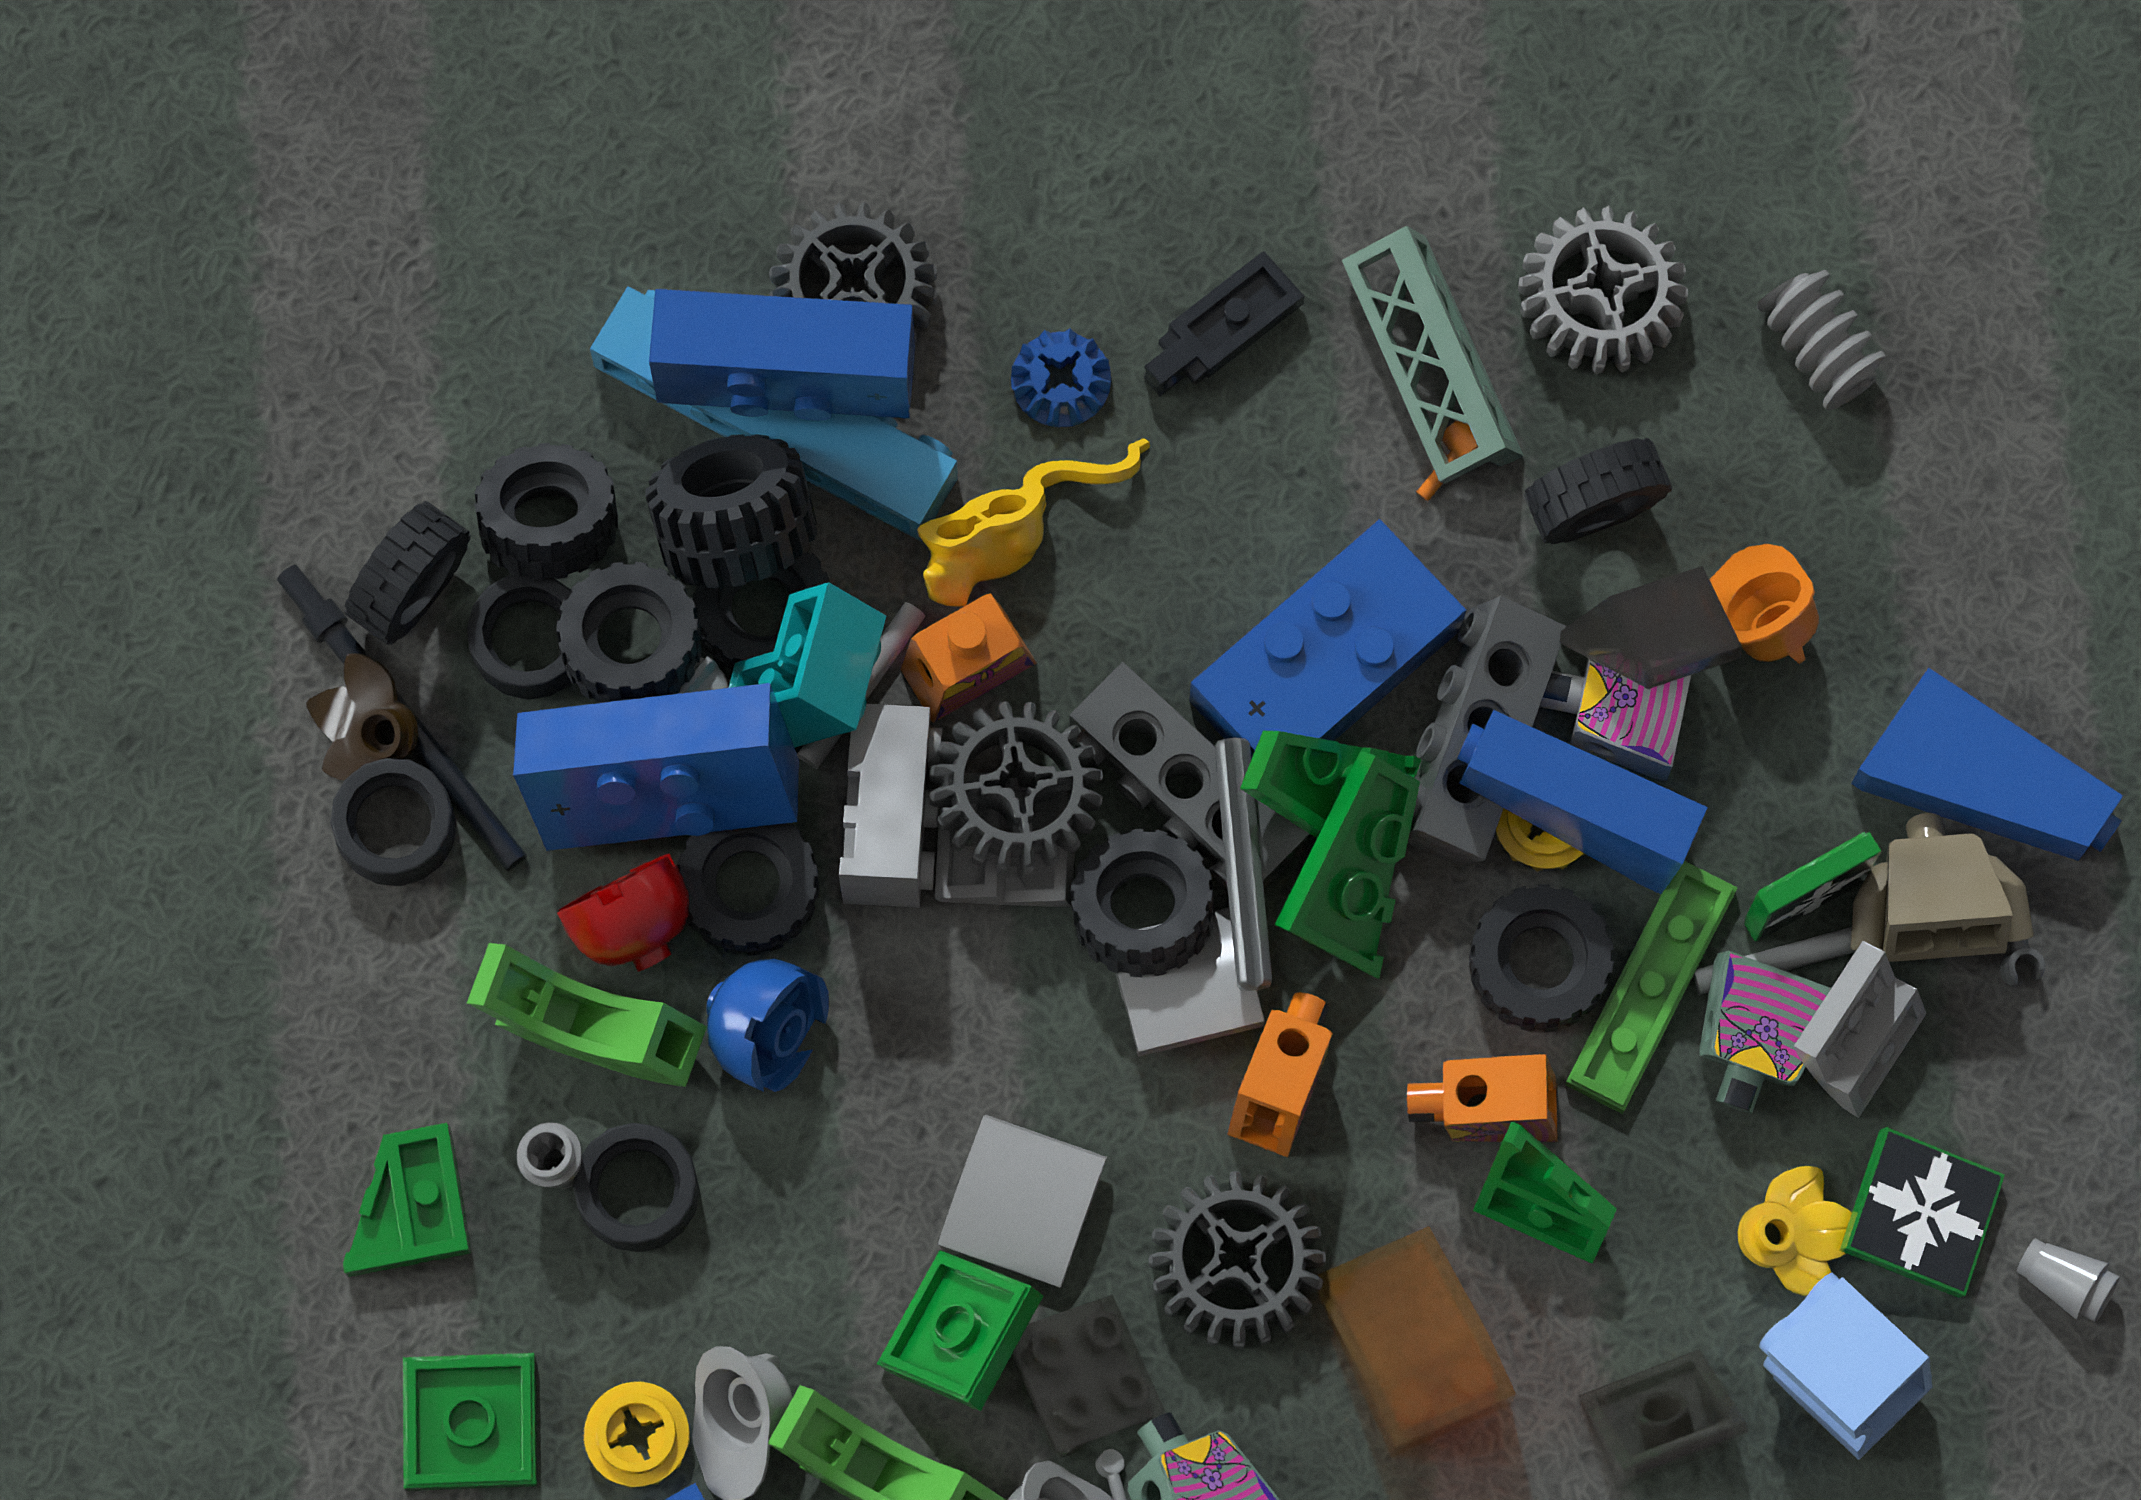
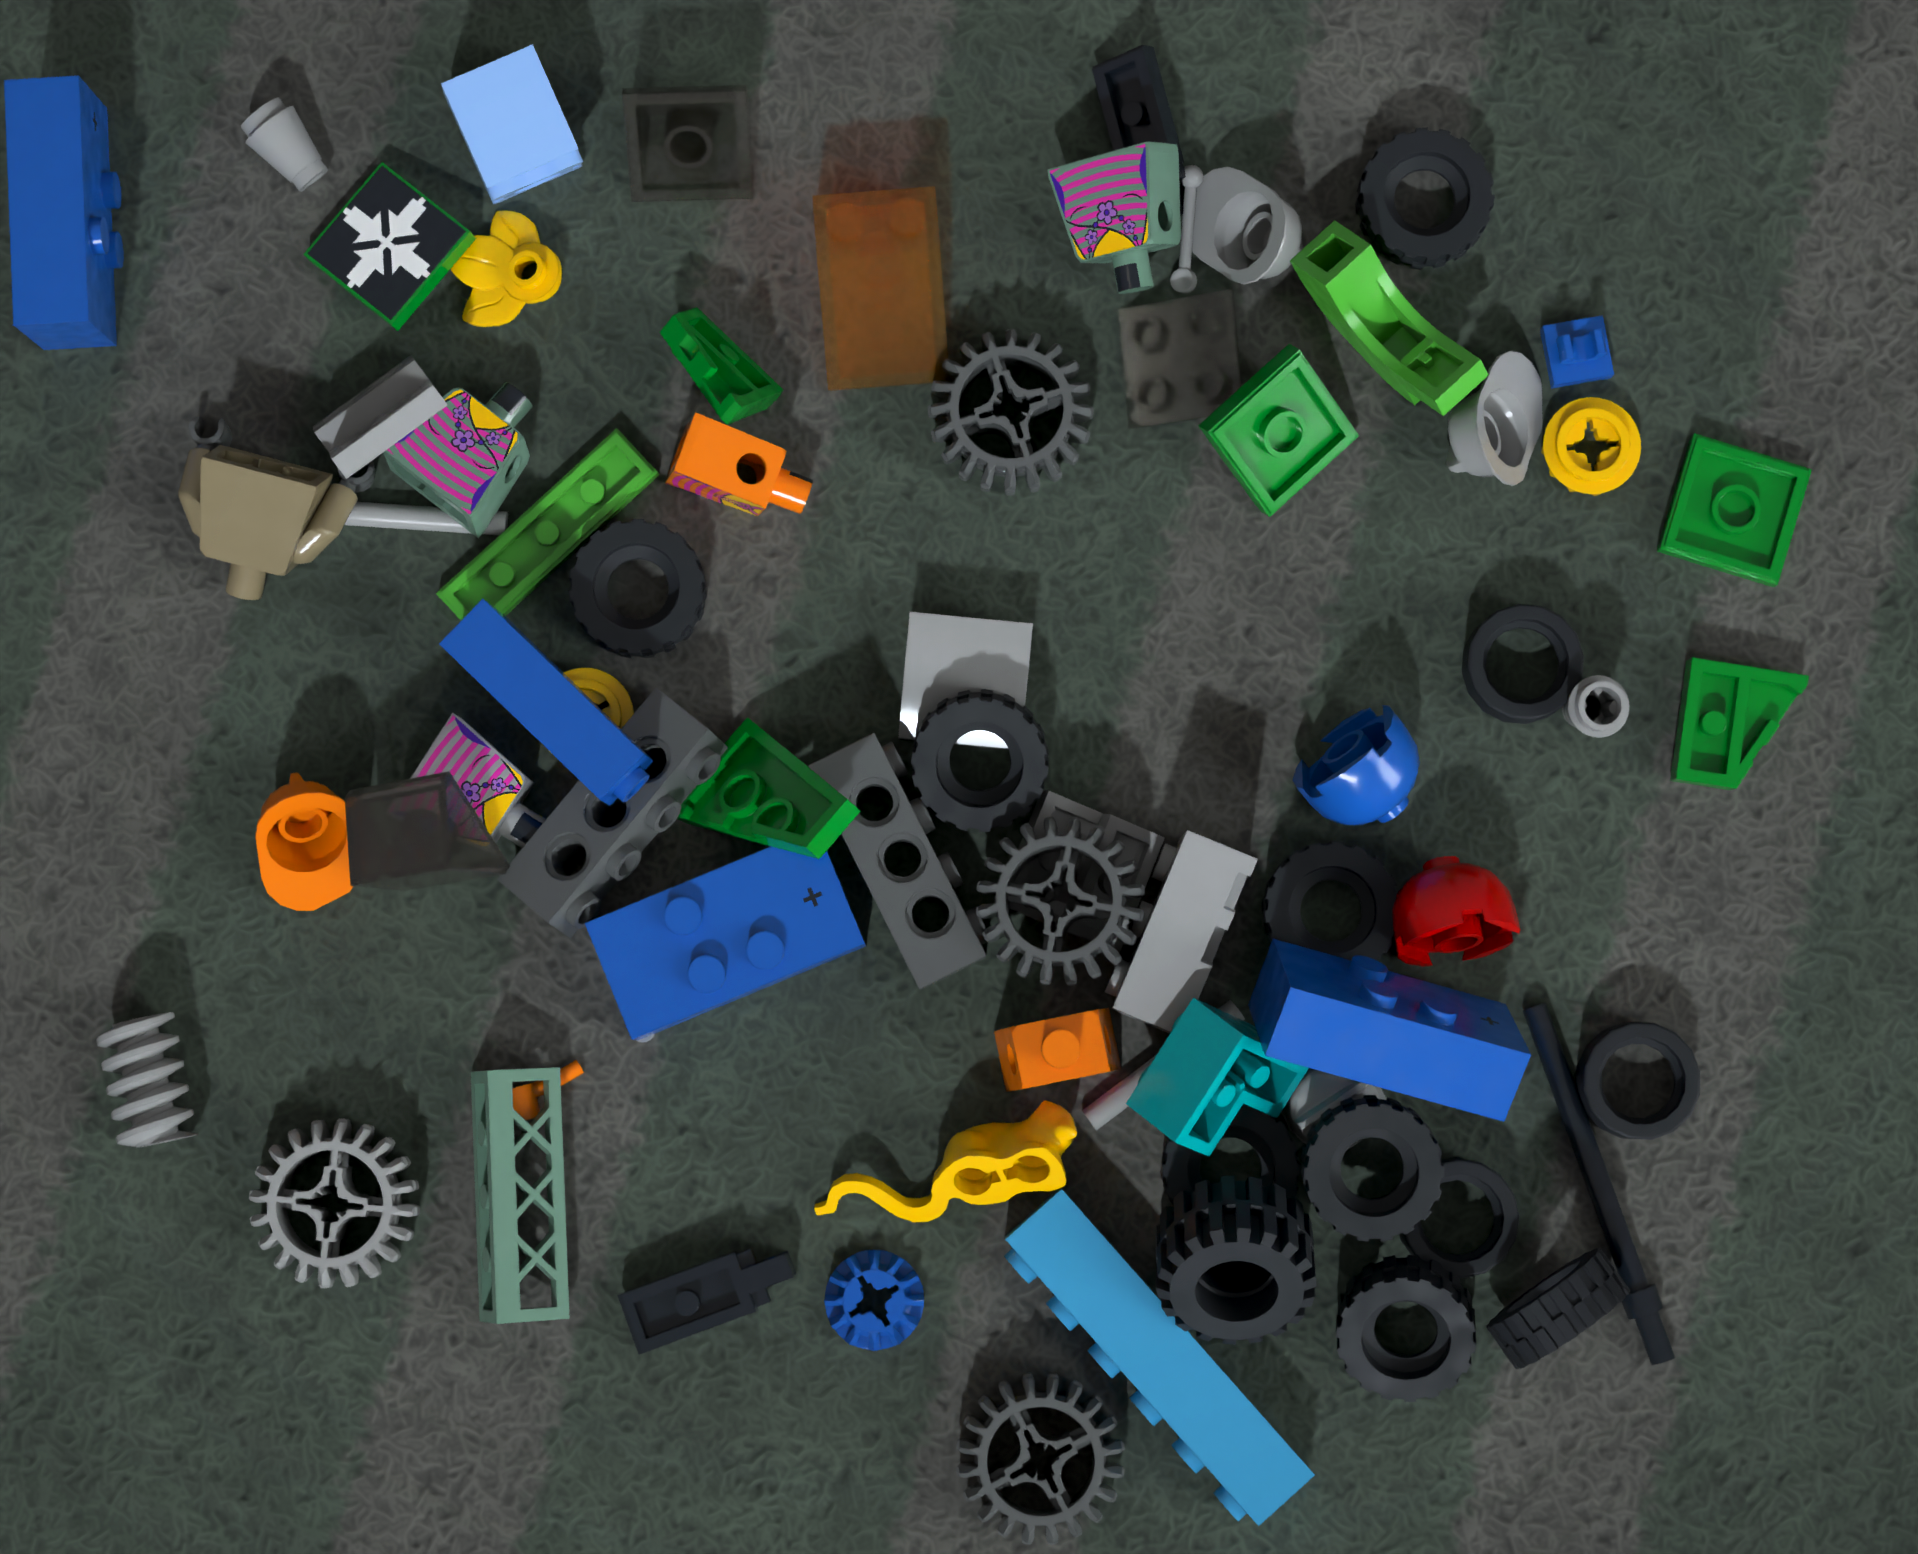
camera: 160 degrees left, 10 degrees up
dark brown plate [306,653,418,781] -> none
bright green arch [467,943,707,1087] -> none
blue brick [649,289,915,421] -> none
light grey slope [938,1114,1107,1288] -> none
dark grey axle [1215,738,1272,991] -> none
orange torso [1227,992,1333,1158] -> none
green wing [1275,751,1420,979] -> none
black tyre [1524,438,1673,545] -> none
green tile [1744,831,1881,942] -> none
blue slope [1851,668,2123,861] -> none

